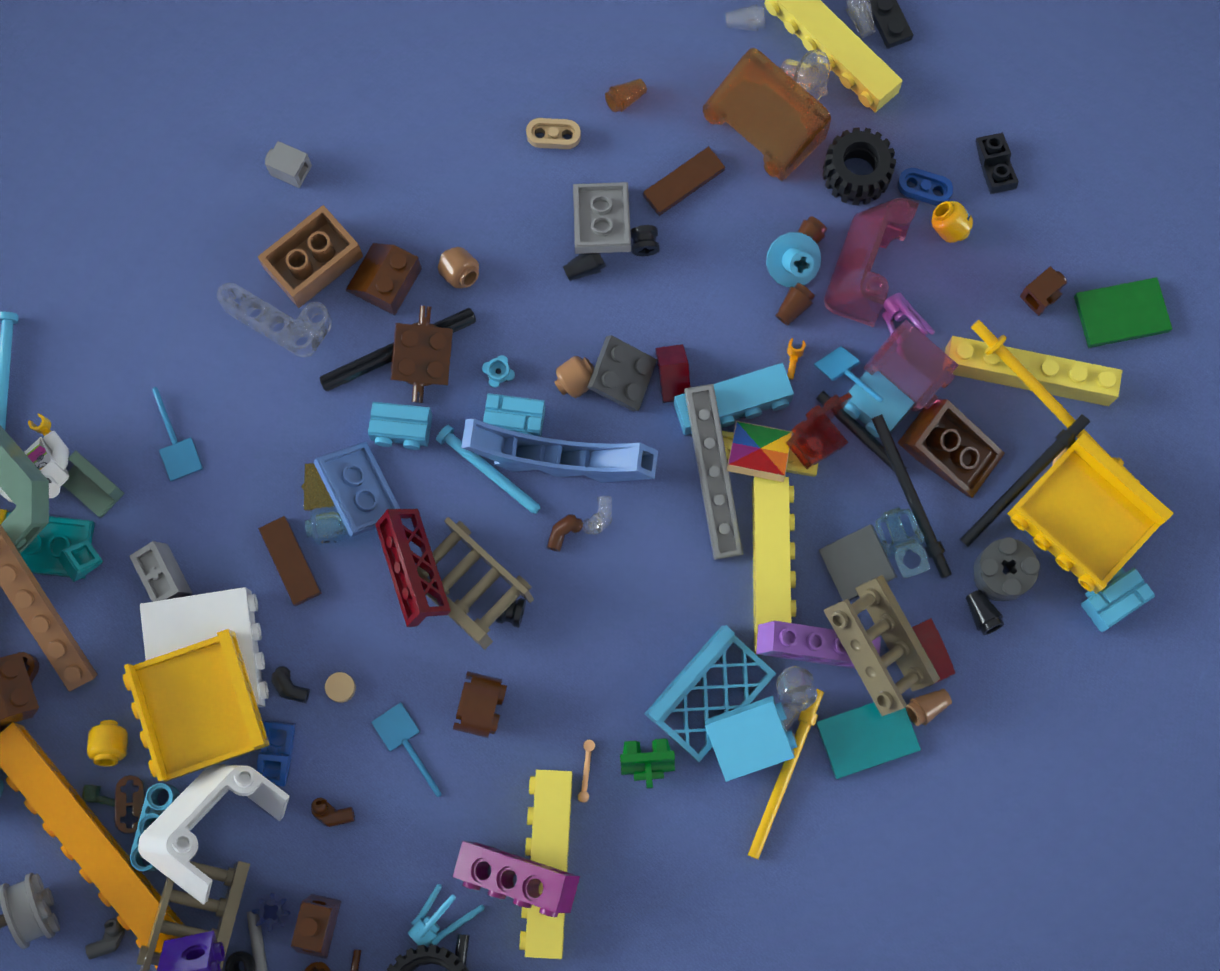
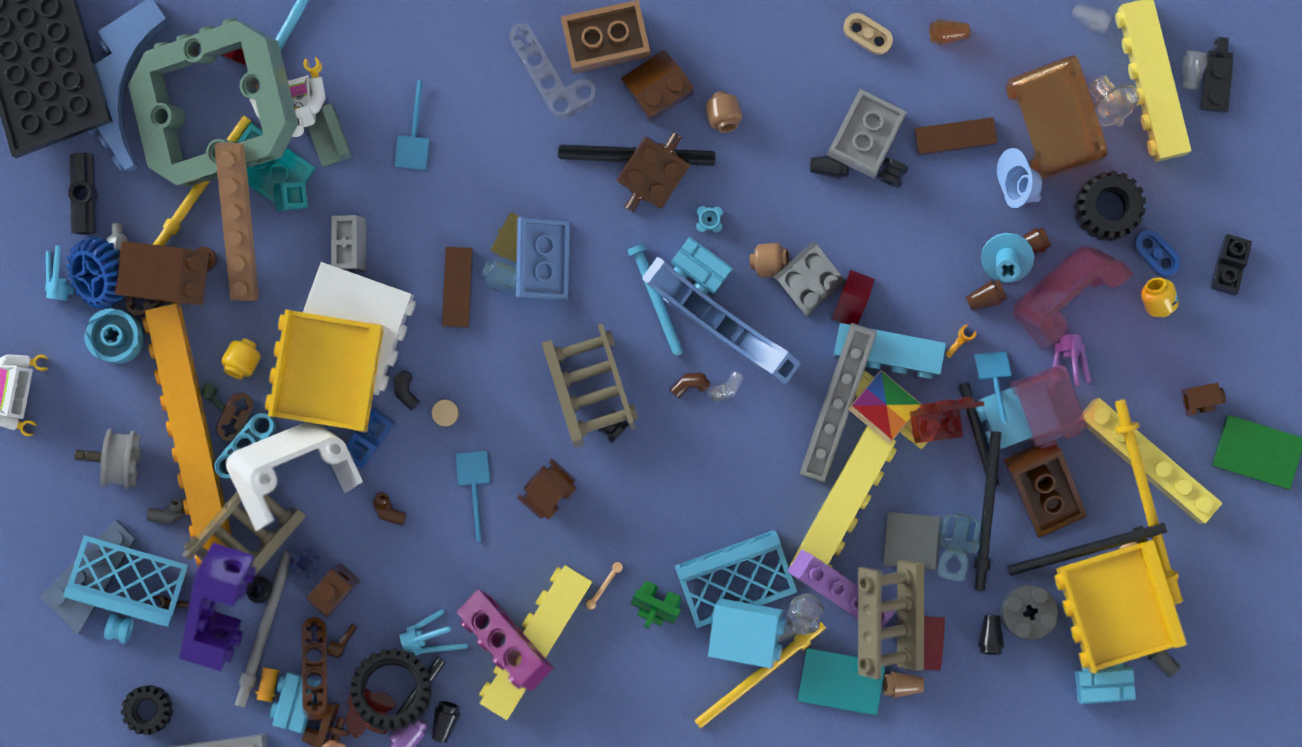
camera: 30 degrees right, 10 degrees up
medium azure brick [368,402,432,450] -> none
dark red fence [375,509,451,627] -> none
none -> light blue piece [997,148,1042,208]
none -> dark grey pin [1148,650,1181,677]

